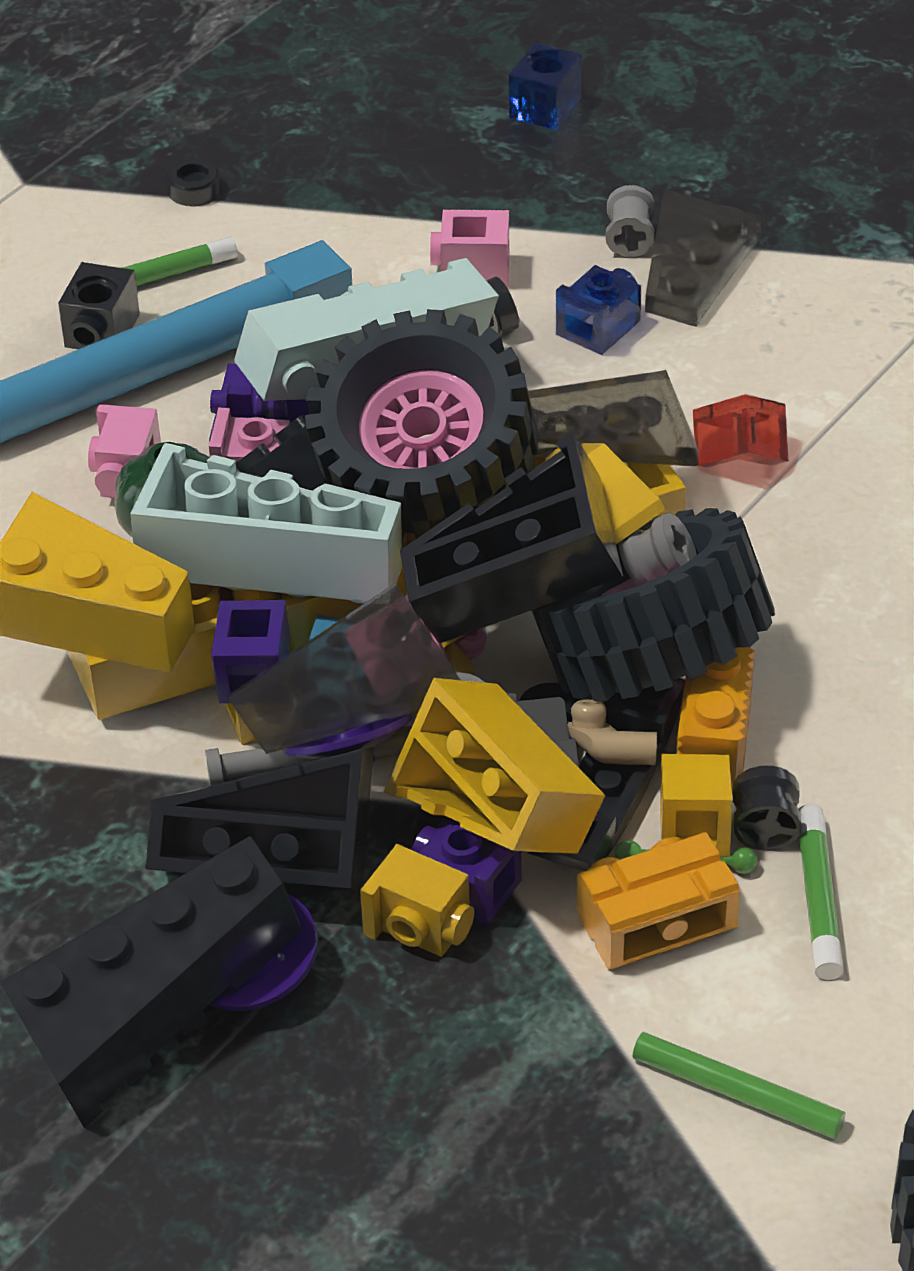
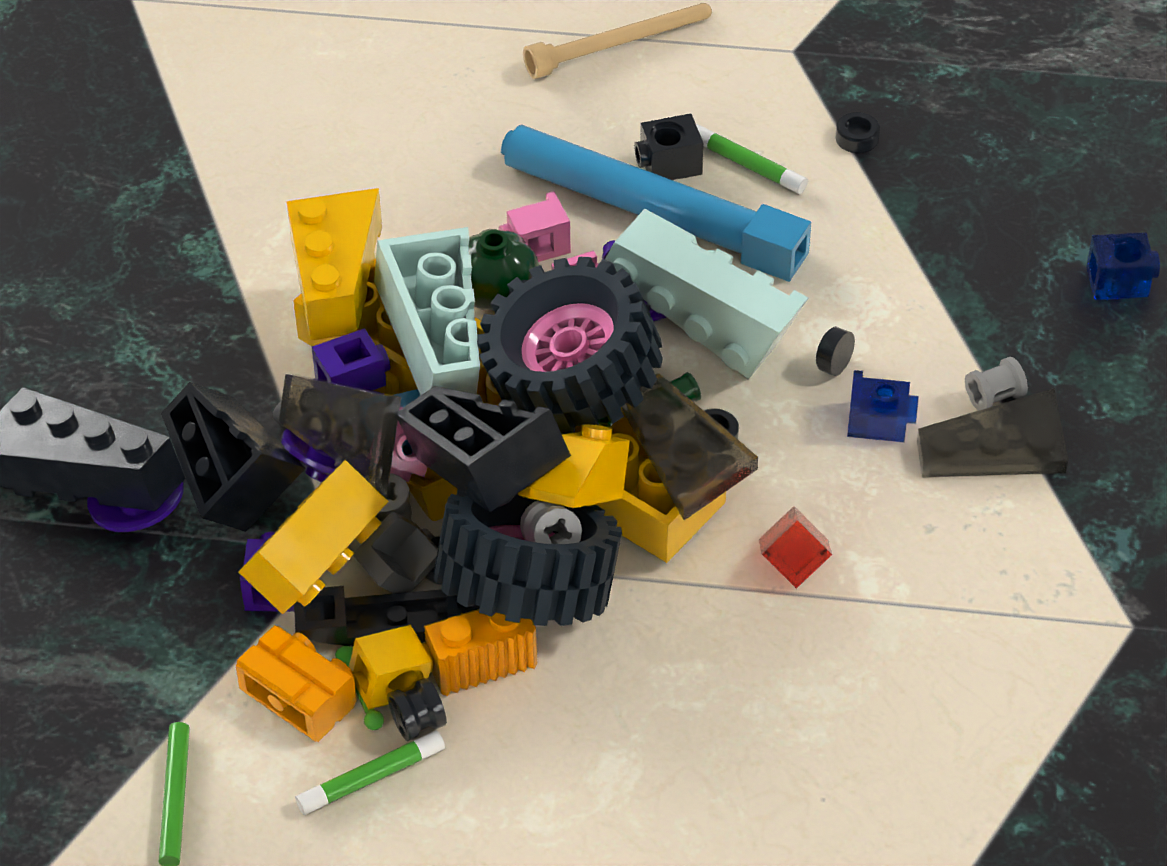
camera: 60 degrees right, 5 degrees up
yellow brick [360,844,474,957] -> none
bright pink brick [430,210,510,288] -> none
tan arm [567,699,657,765] -> none

